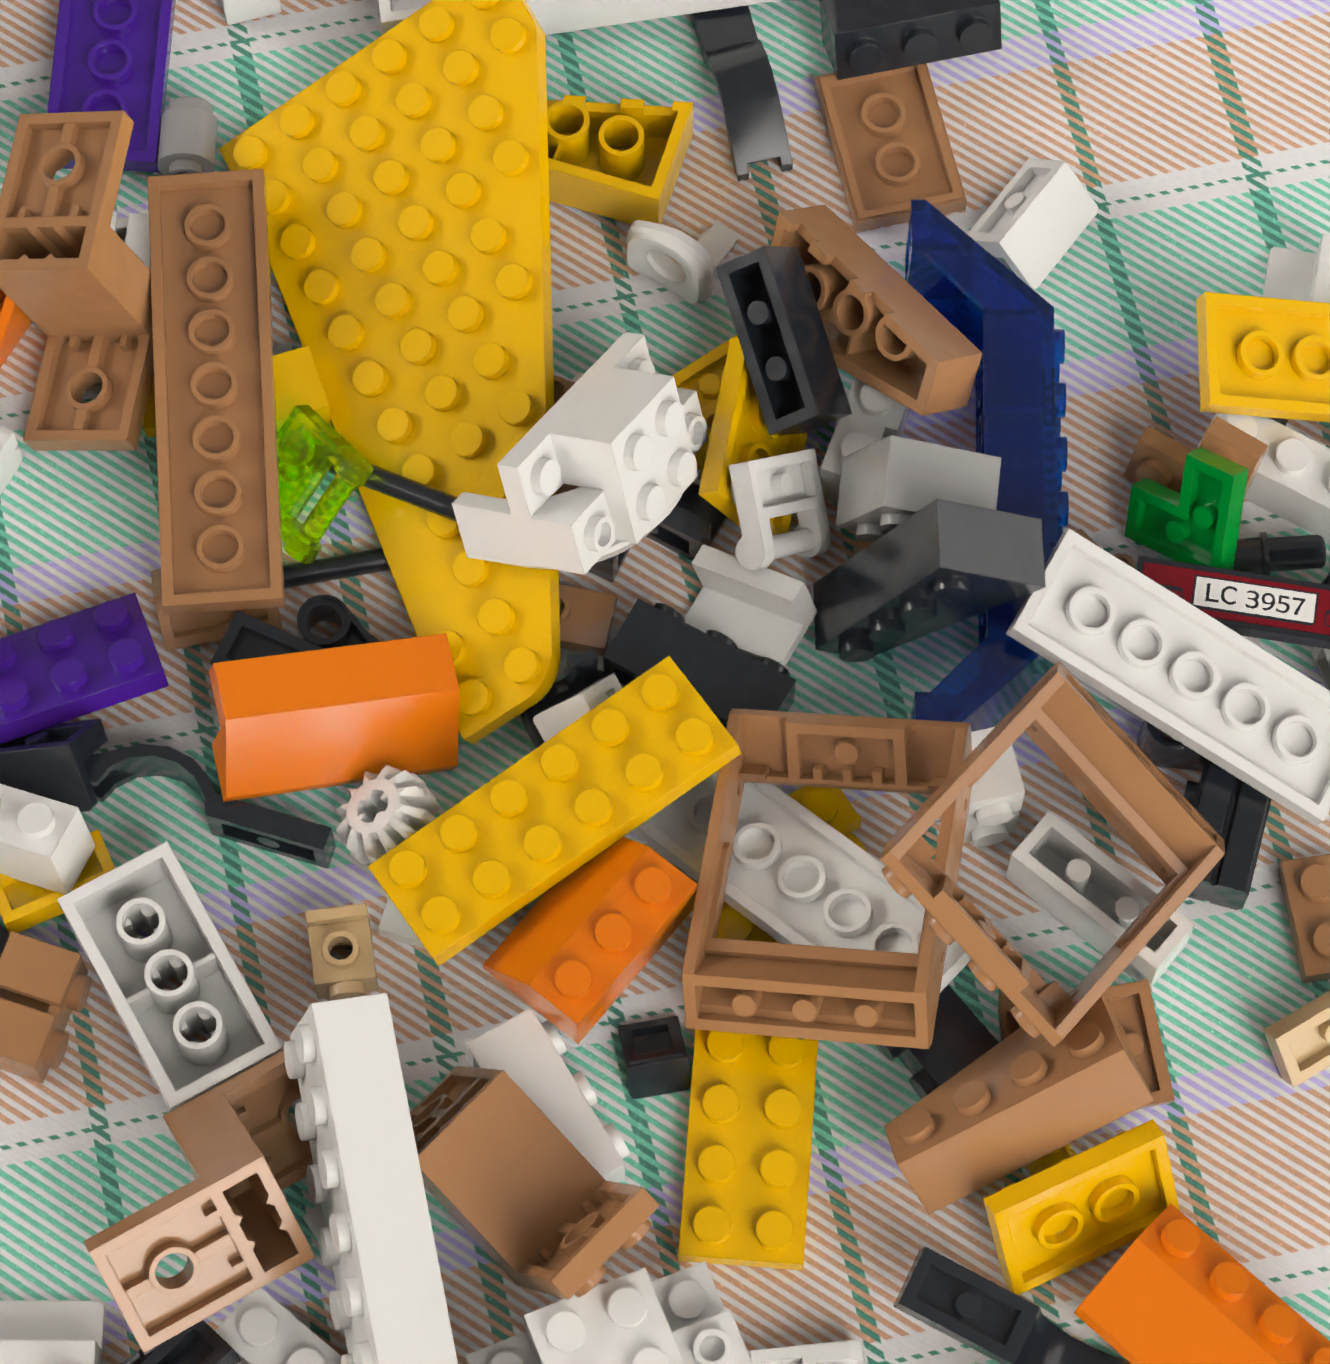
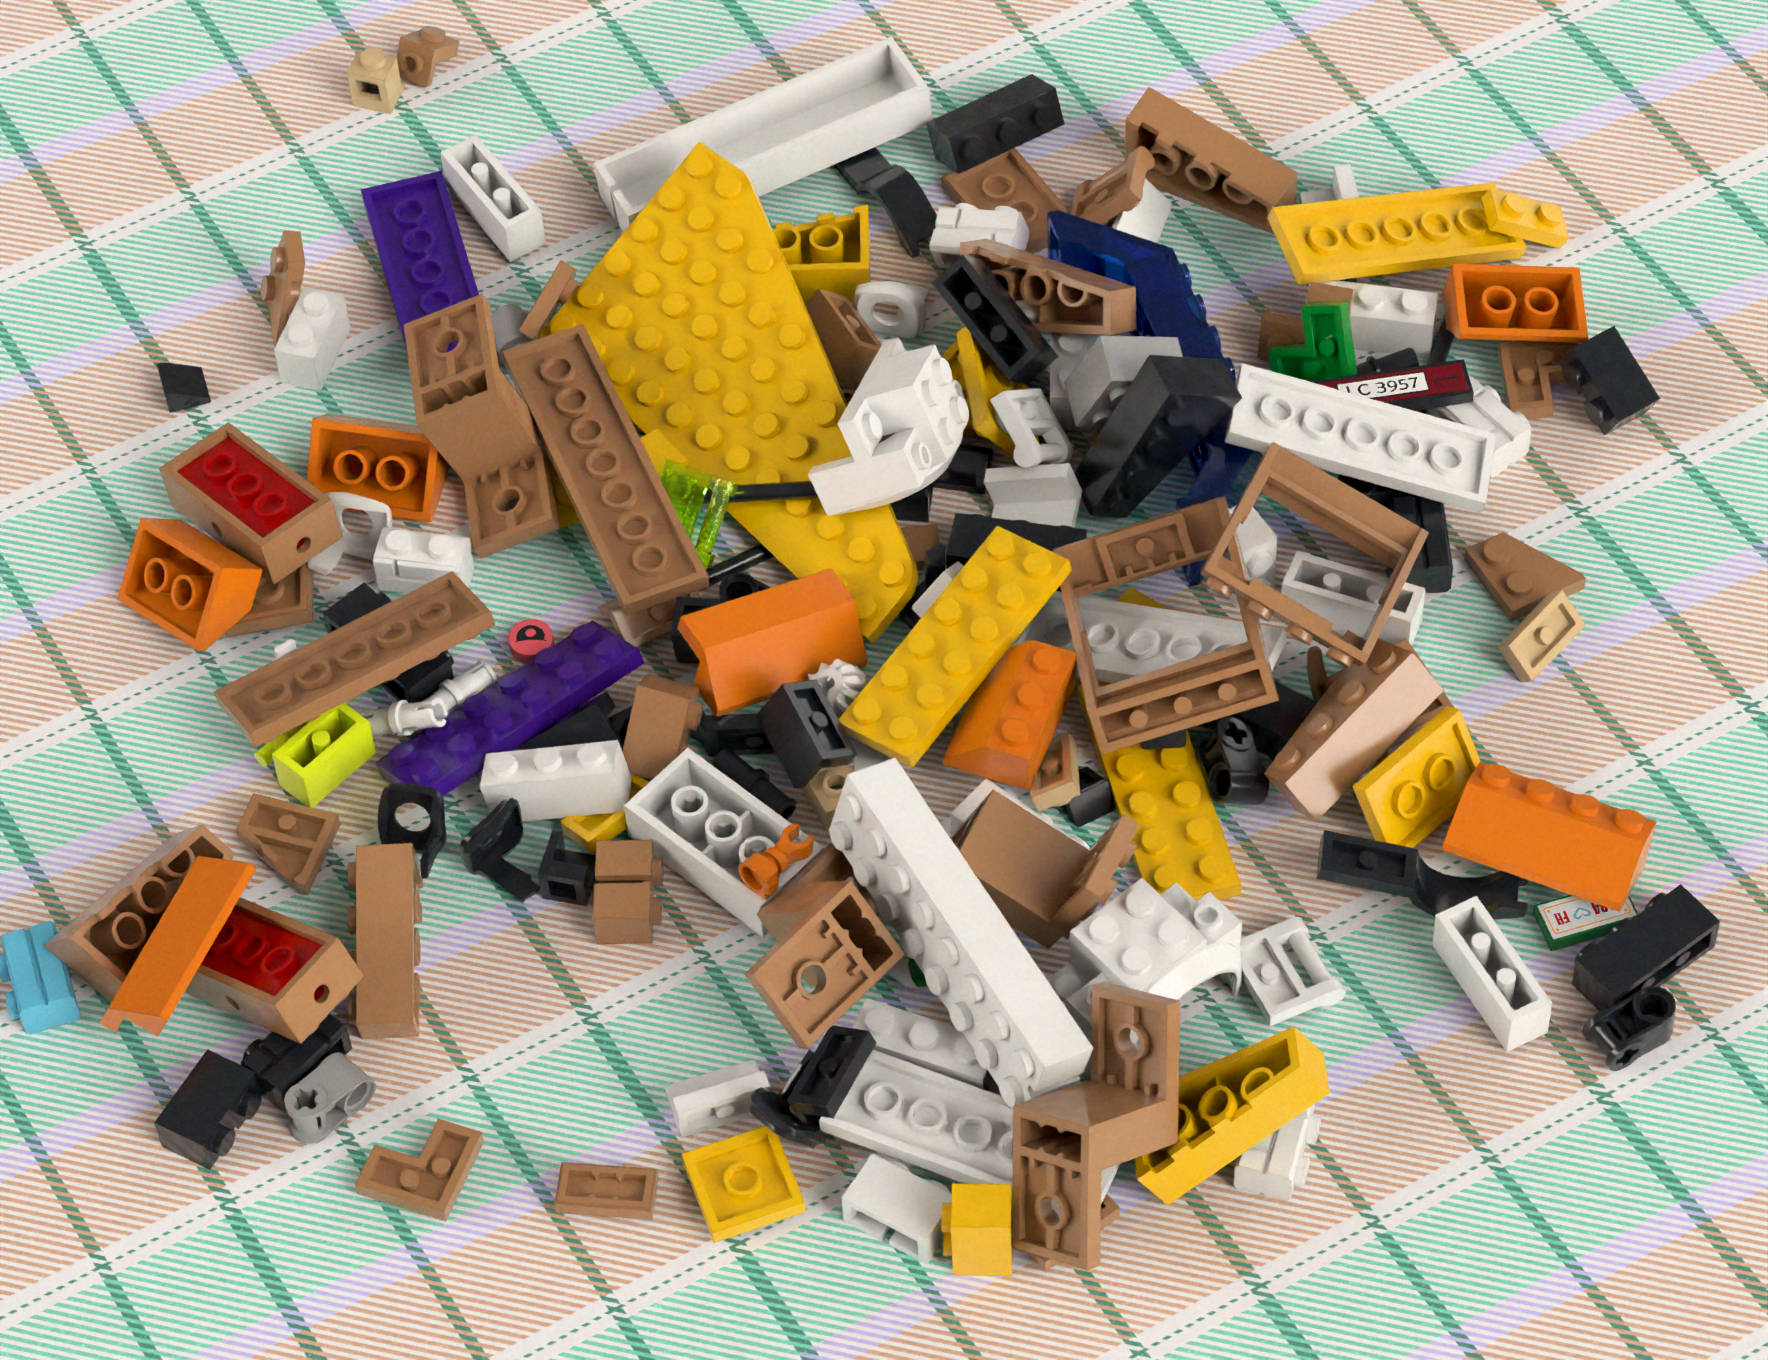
camera: 15 degrees left, 15 degrees down
none -> coral tile [508,619,554,664]
none -> medium nougat wing [519,260,579,340]
none -> medium nougat brick [622,674,703,780]
none -> black pin [711,747,797,820]
none -> orange piece [738,824,814,900]
none -> black panel [757,679,857,789]
none -> medium nougat brick [805,289,882,390]
none -> white brick [929,203,1029,268]
none -> tan plate [1030,731,1080,812]
none -> medium nougat plate [1067,146,1154,239]
none -> medium nougat wedge [1125,87,1298,234]
none -> black piece [1195,717,1269,805]

